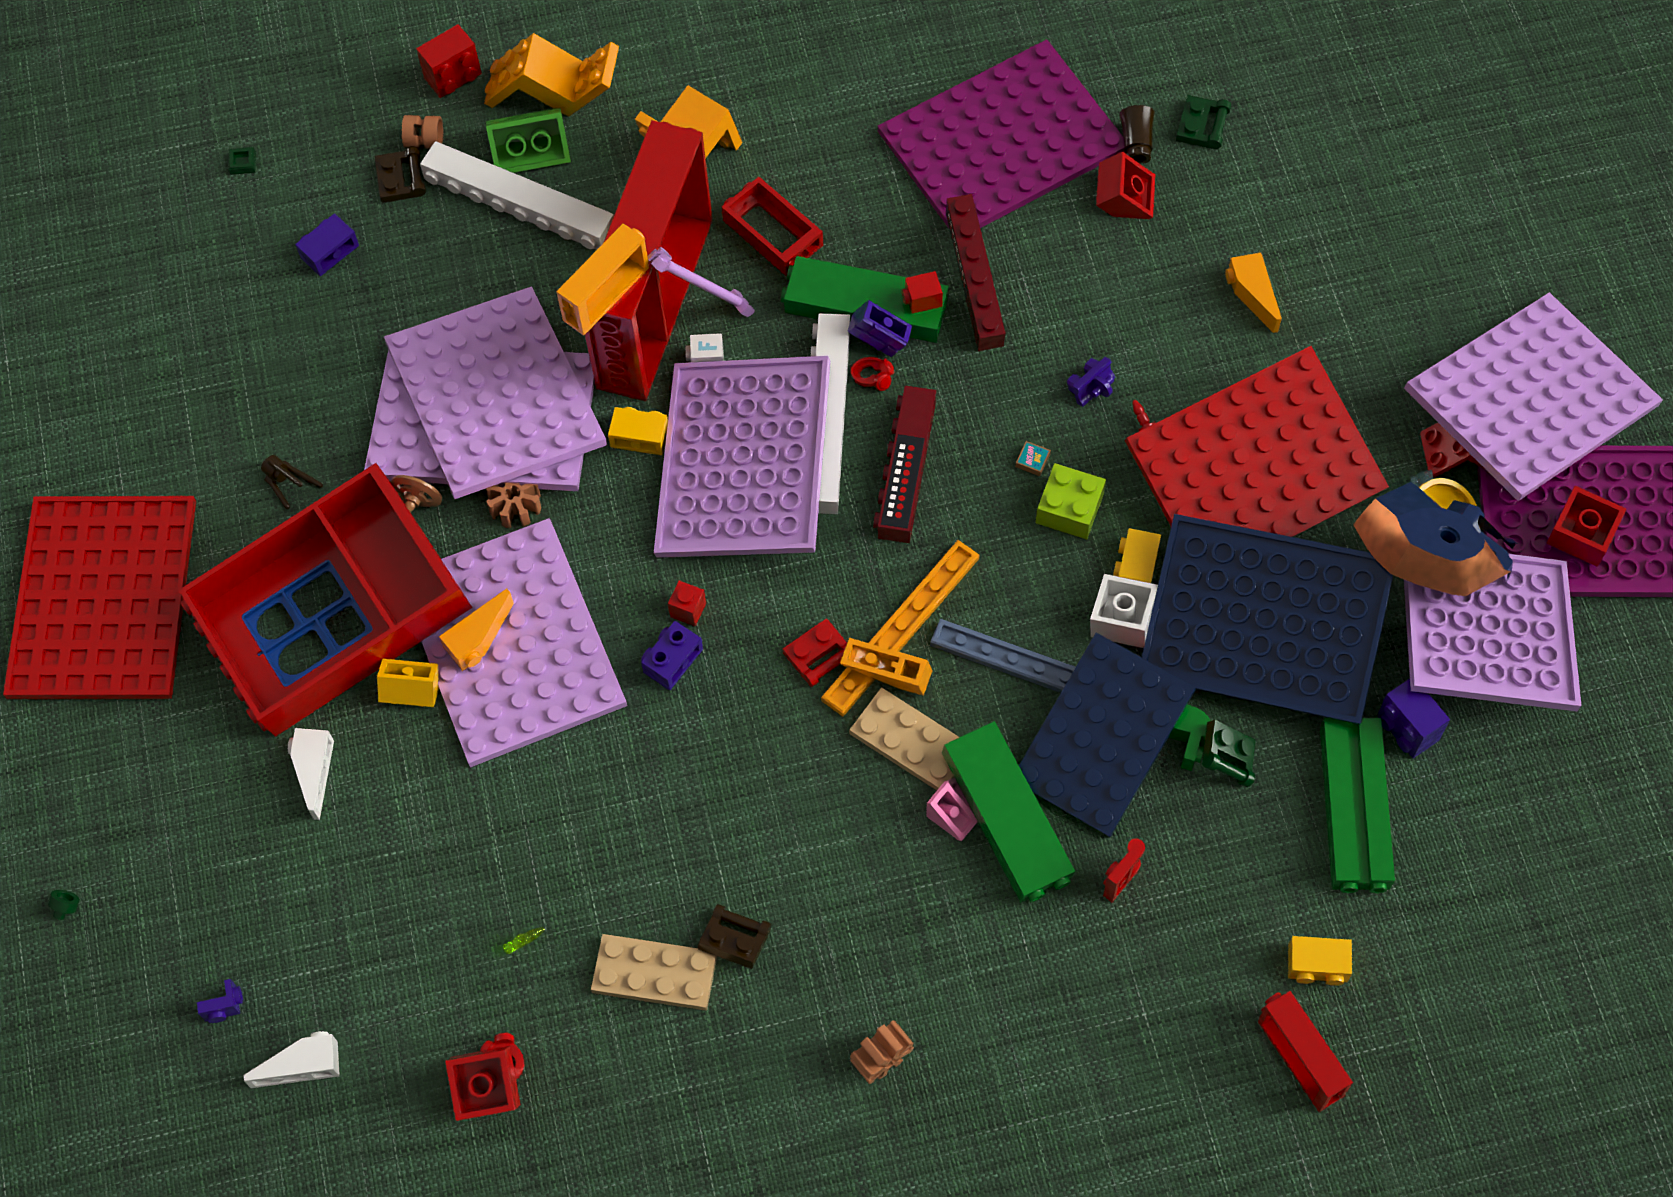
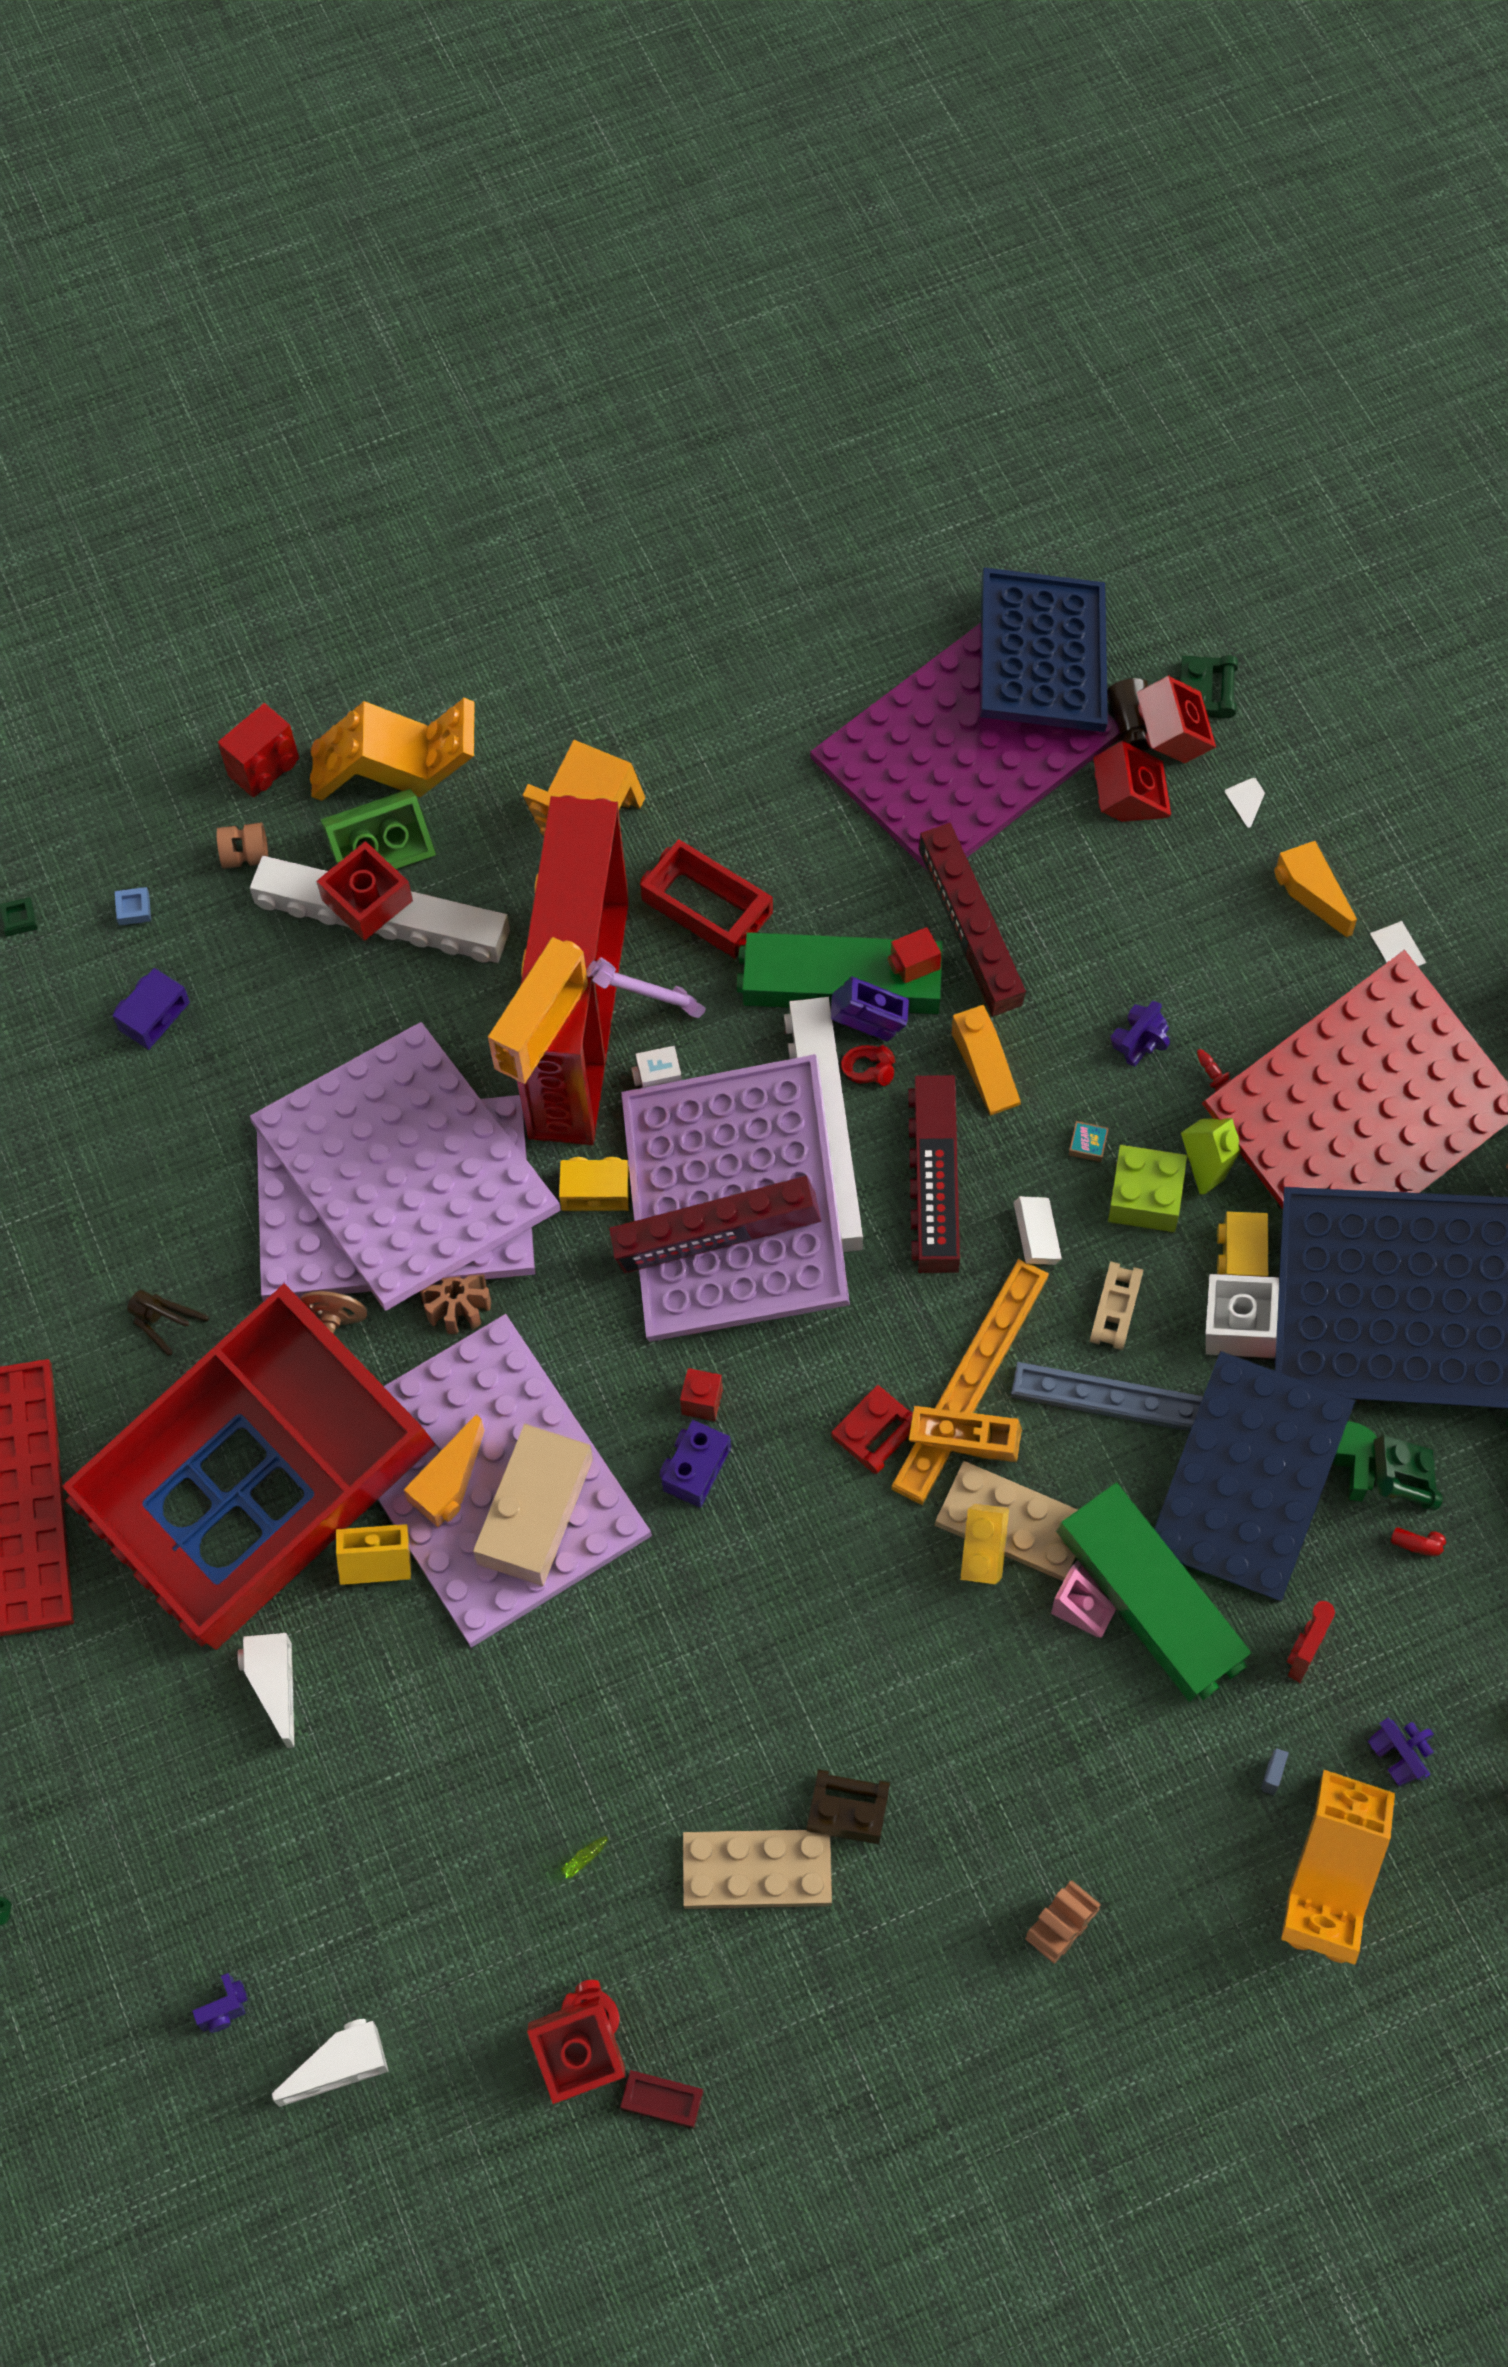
camera: 10 degrees left, 0 degrees up
dark brown plate [375,147,426,203] -> none
none -> medium blue plate [115,887,151,925]
none -> red brick [316,841,413,941]
none -> tan brick [473,1423,593,1586]
none -> dark red brick [609,1175,821,1273]
none -> dark red tile [620,2070,704,2129]
none -> light orange slope [952,1004,1021,1116]
none -> yellow brick [960,1504,1009,1584]
none -> dark blue plate [980,567,1108,732]
none -> white tile [1013,1196,1062,1265]
none -> tan plate [1090,1261,1144,1350]
none -> red brick [1137,676,1216,764]
none -> lime slope [1181,1118,1241,1194]
none -> white sticker [1225,778,1265,828]
none -> sand blue tile [1261,1748,1289,1796]
none -> light orange bracket [1281,1770,1395,1965]
none -> dark purple hips [1368,1717,1434,1786]
none -> white sticker [1370,921,1426,966]
none -> red arm [1391,1527,1446,1557]

